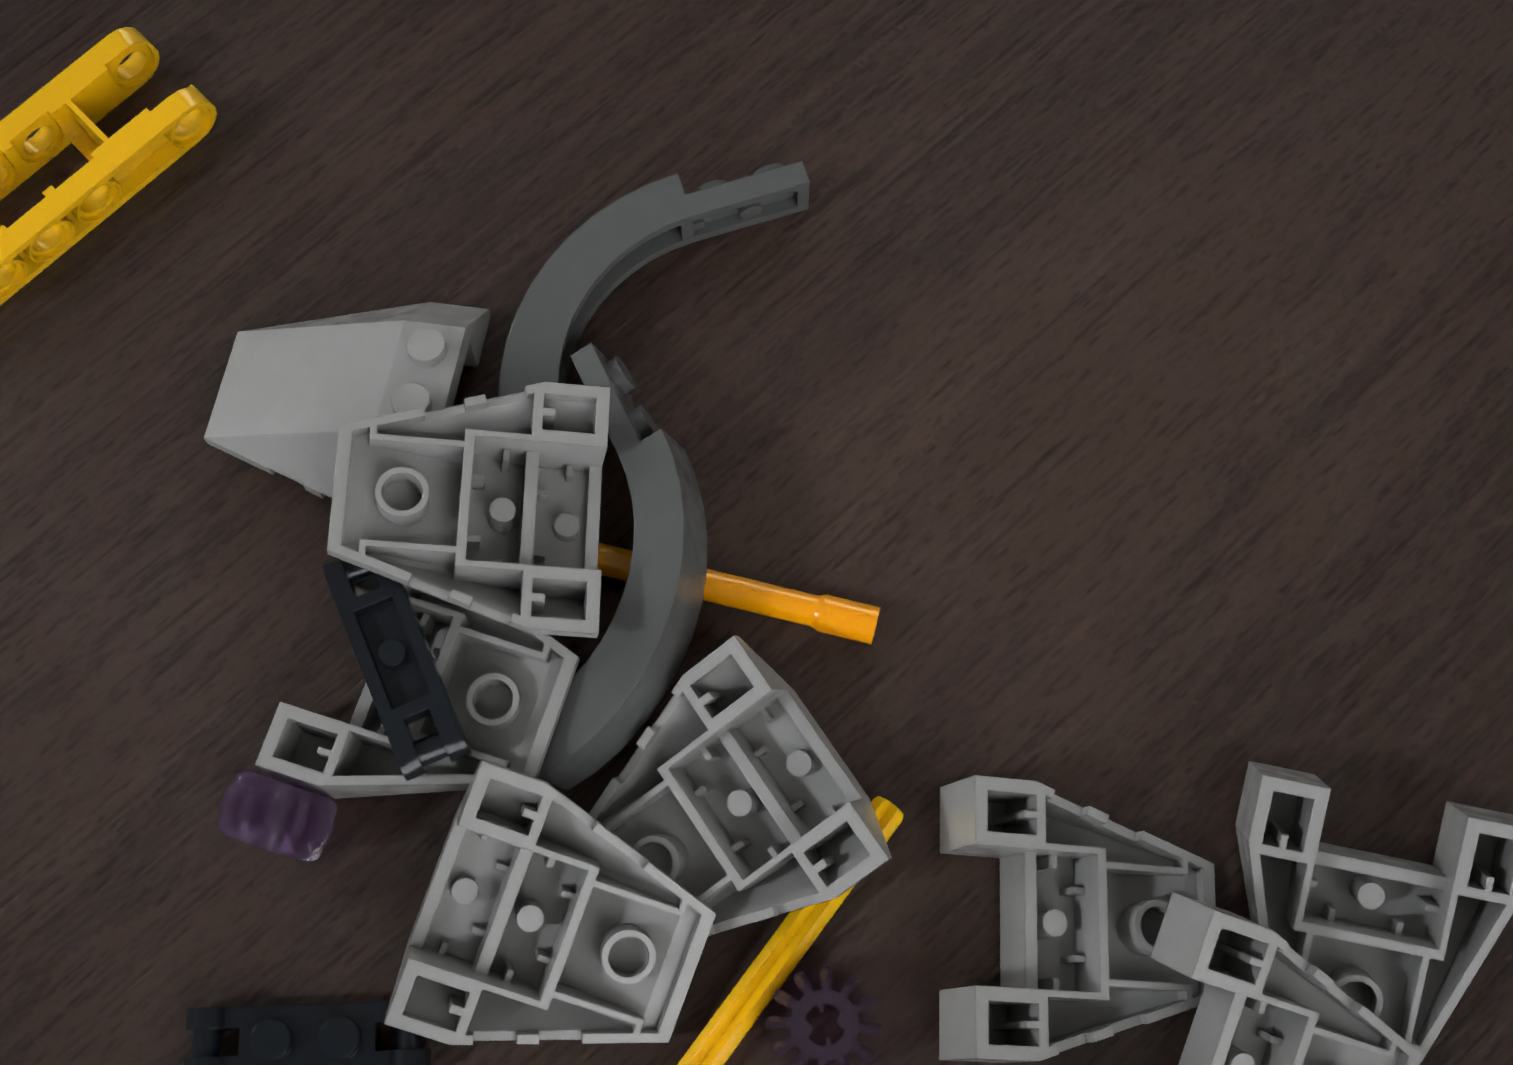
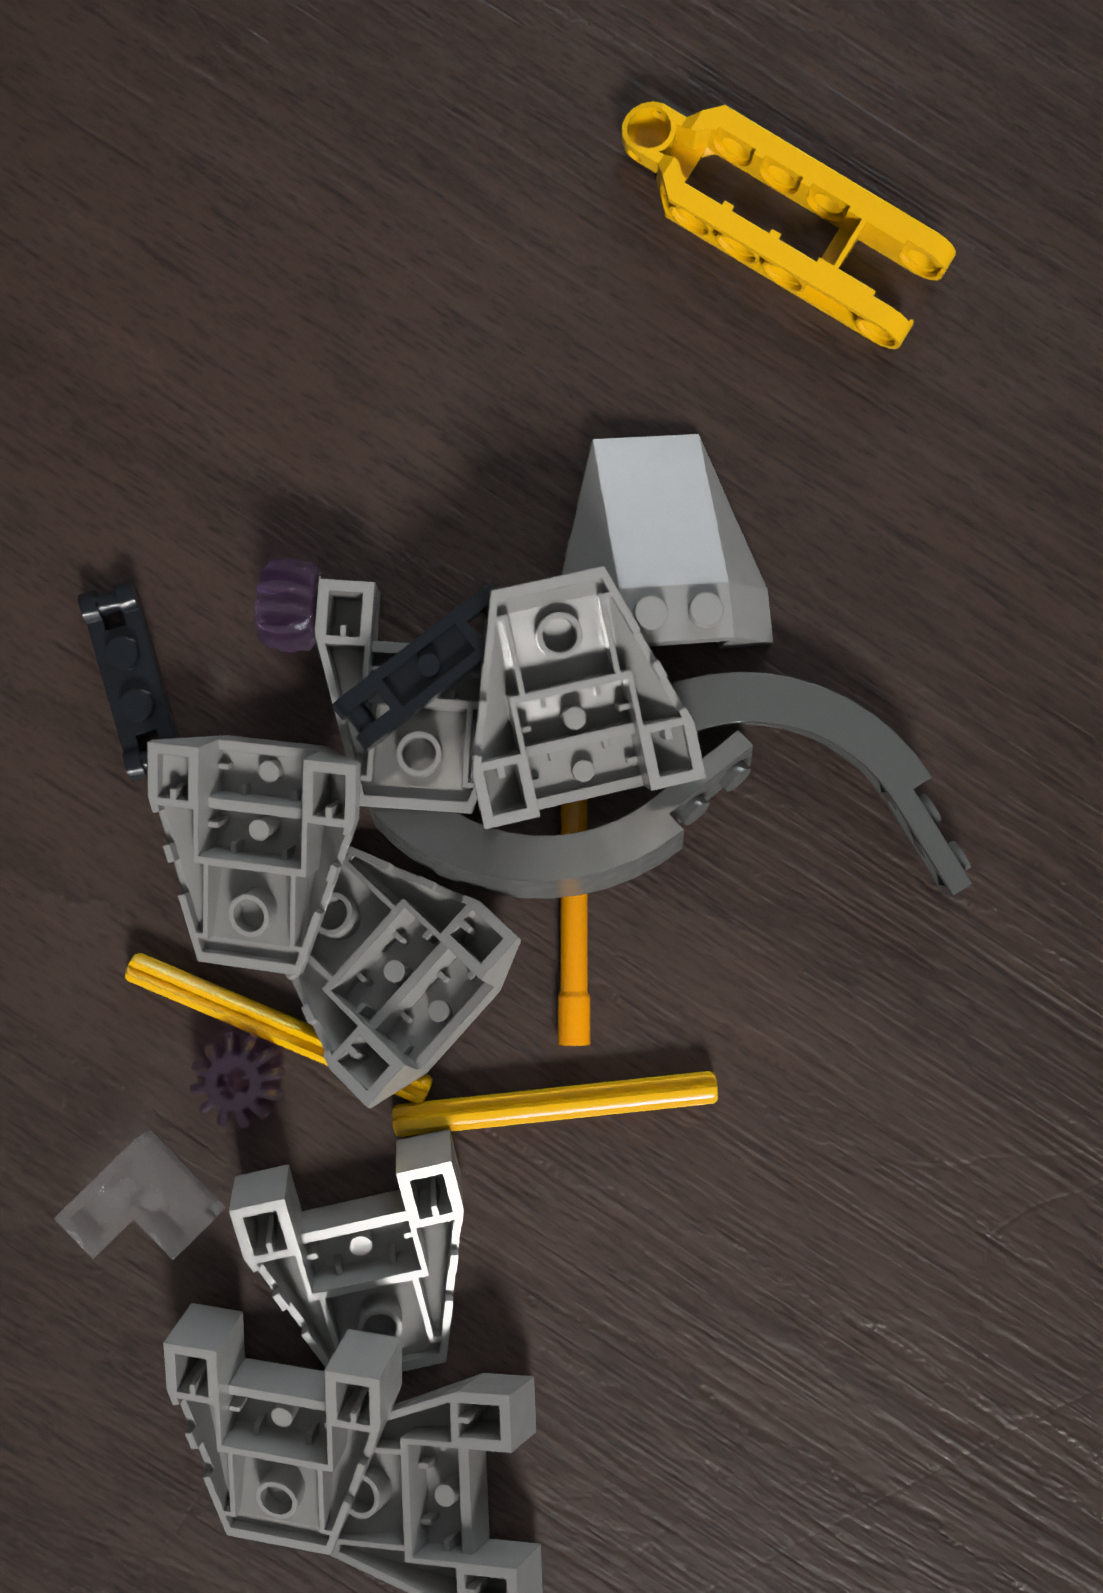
camera: 80 degrees right, 15 degrees up
none -> yellow axle [392,1071,718,1137]

